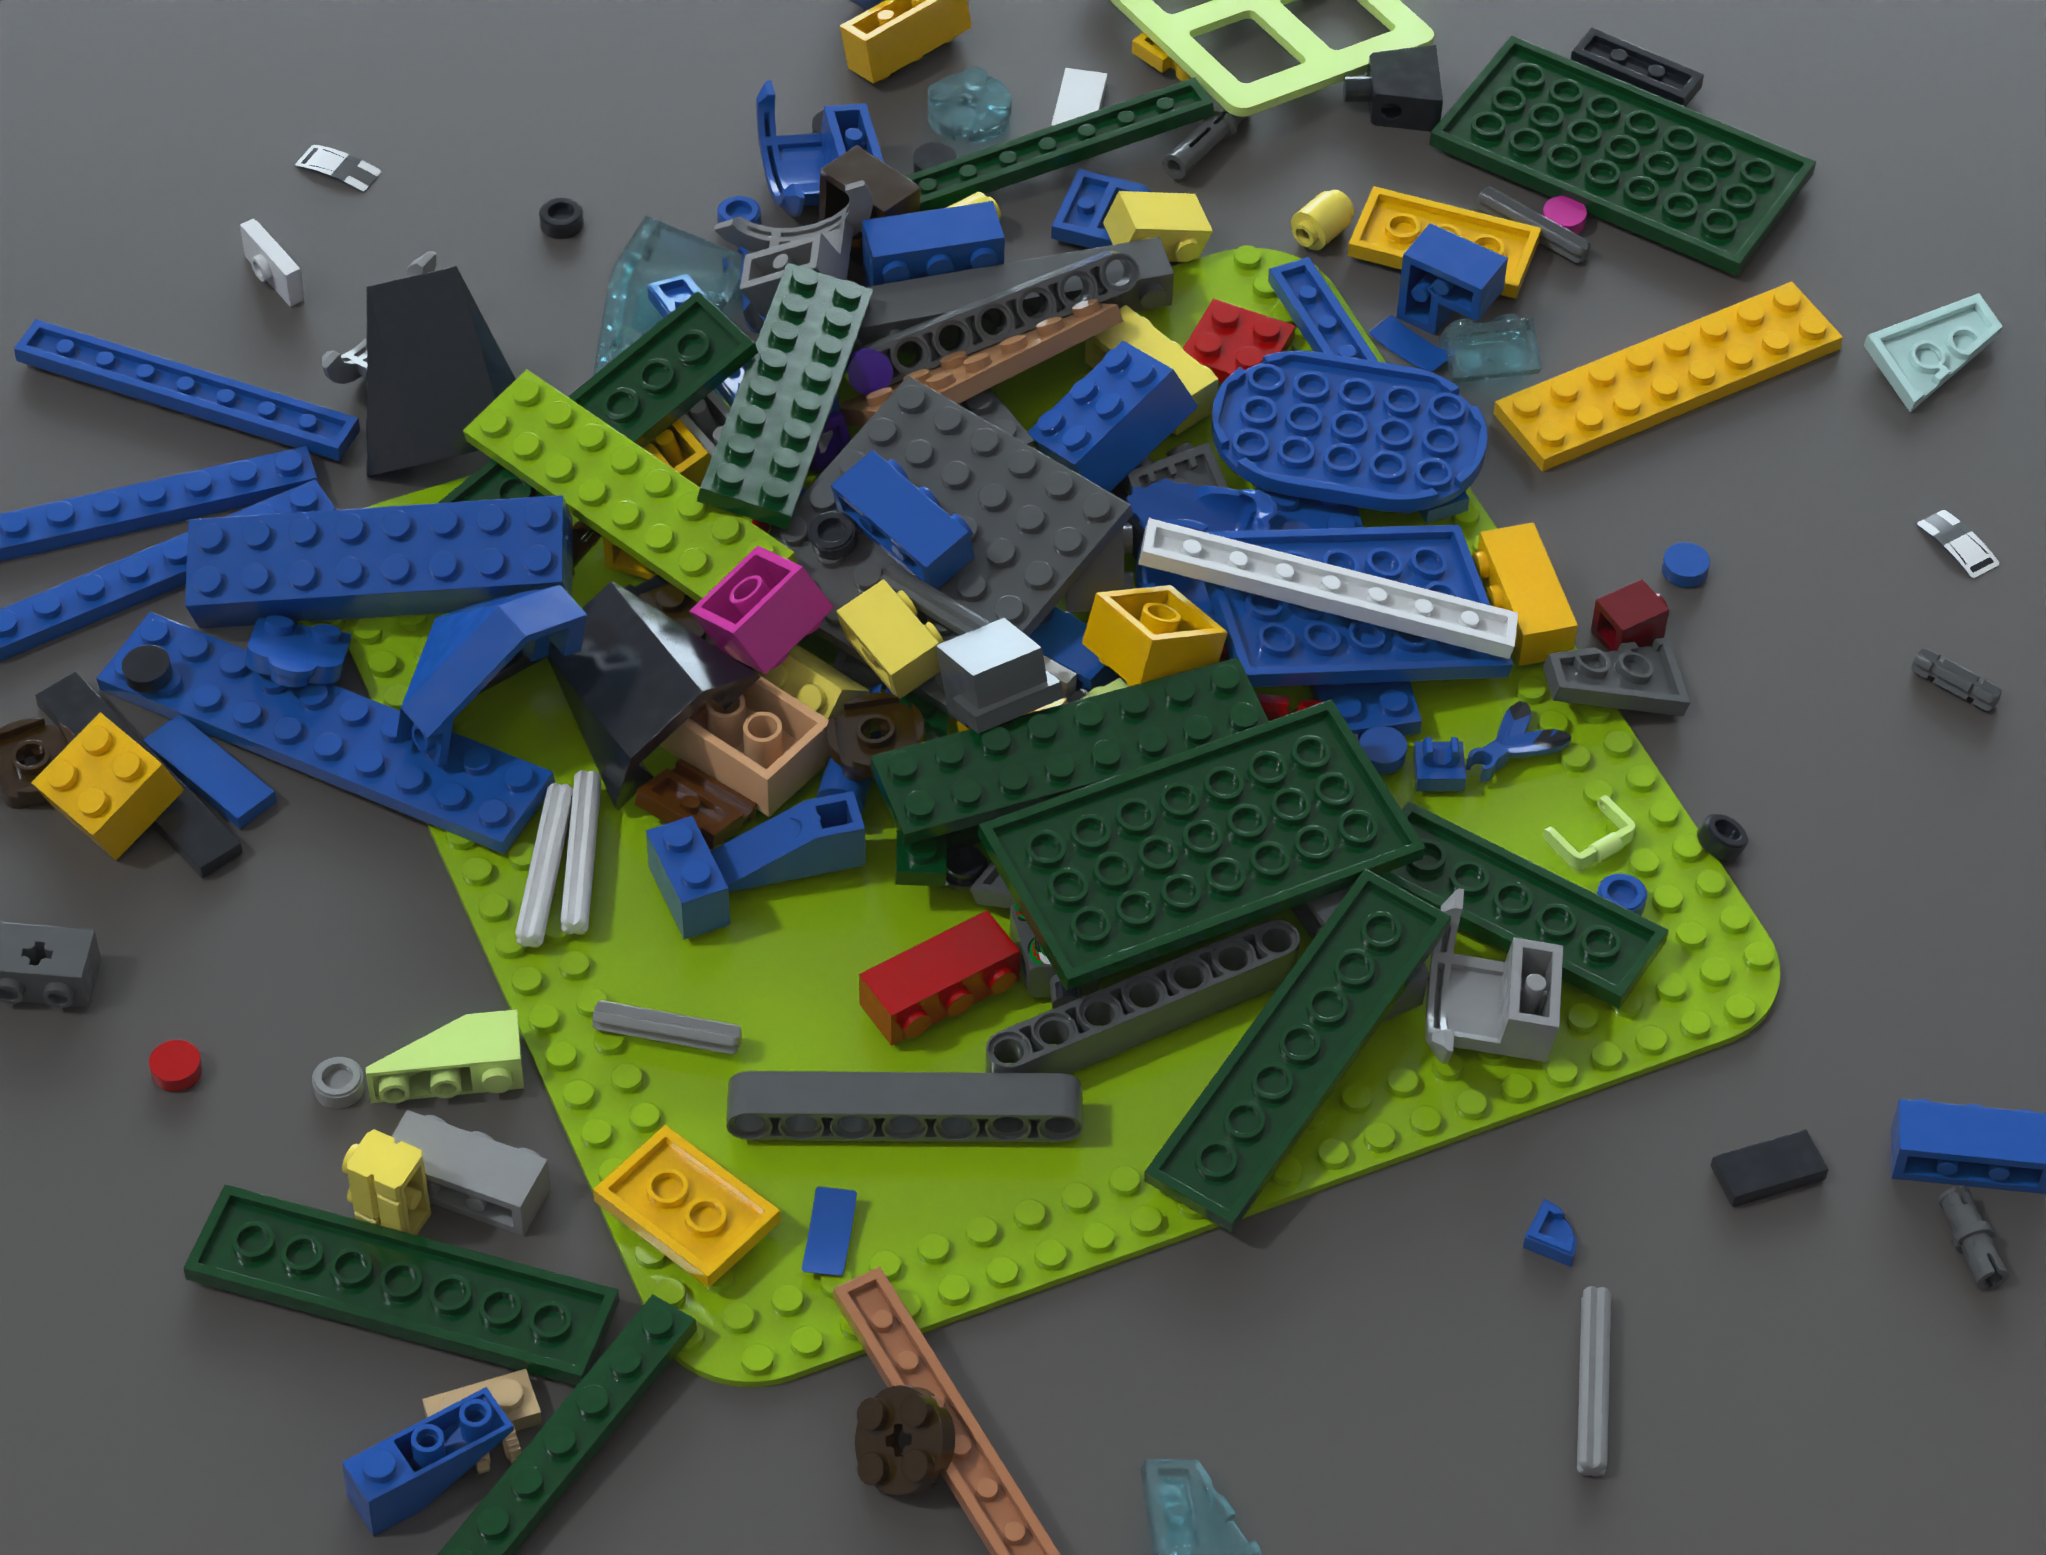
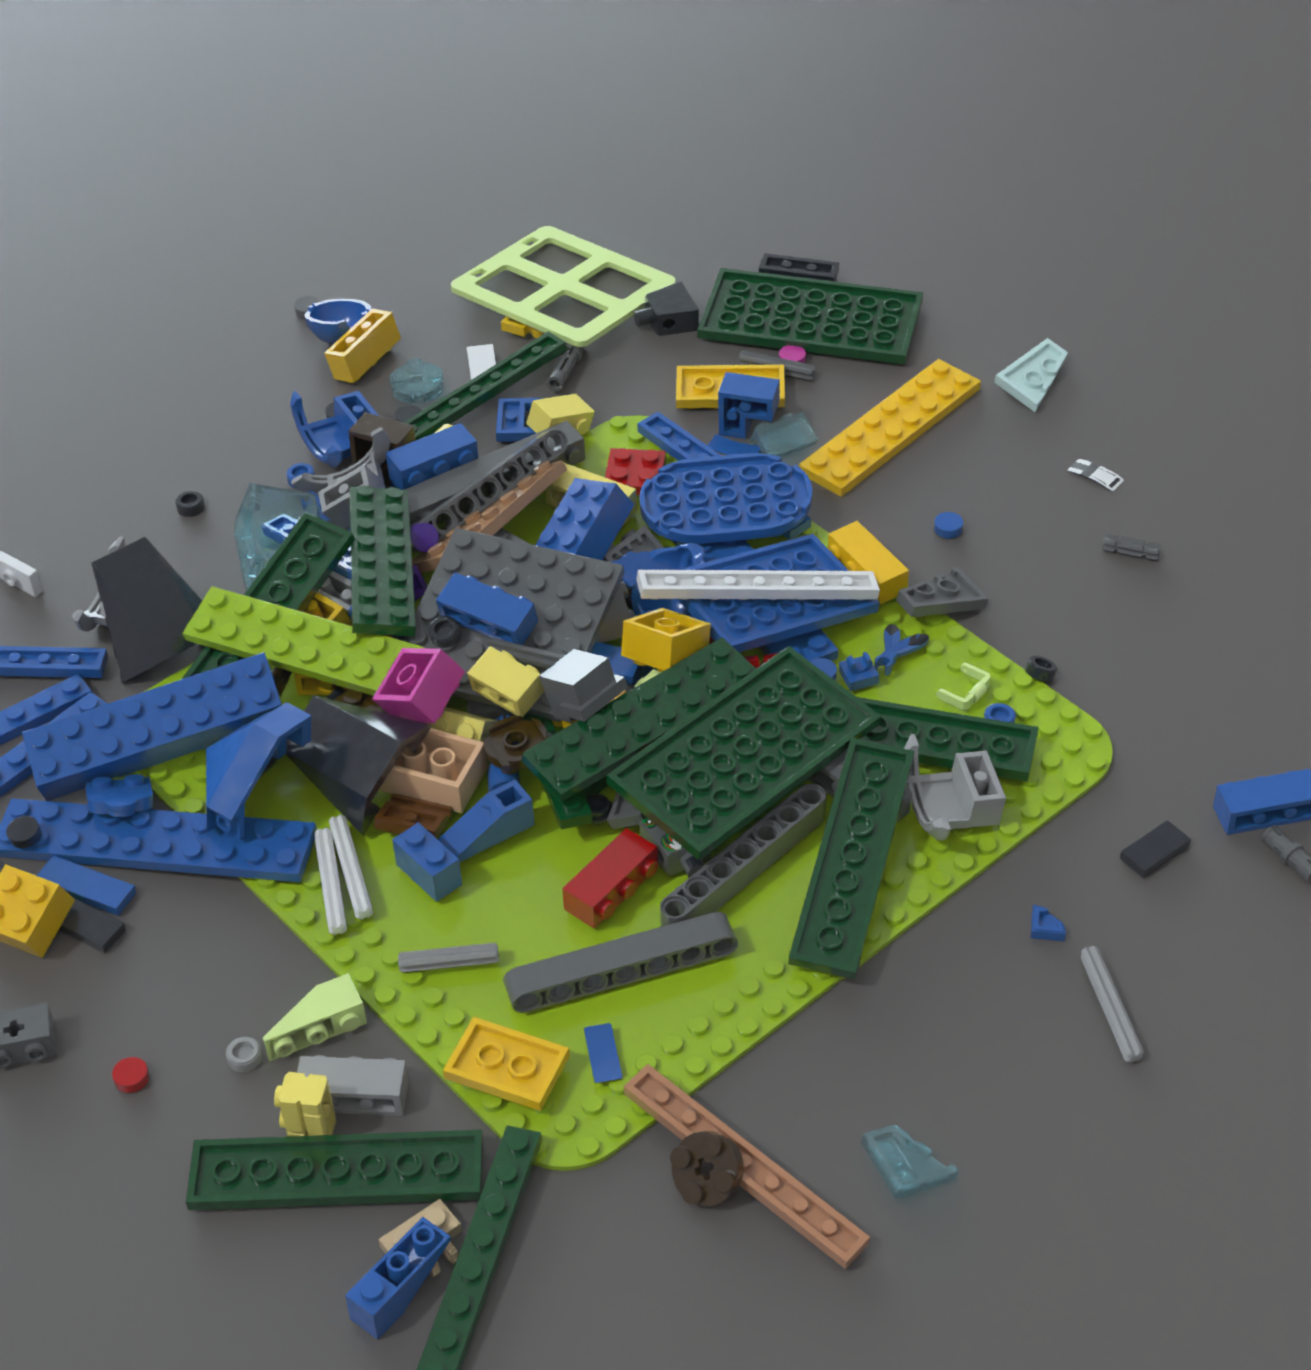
camera: 15 degrees left, 5 degrees down
sticker [295,145,381,192] -> none
light yellow brick [1291,190,1354,250] -> none
dark red brick [1591,579,1669,652] -> none

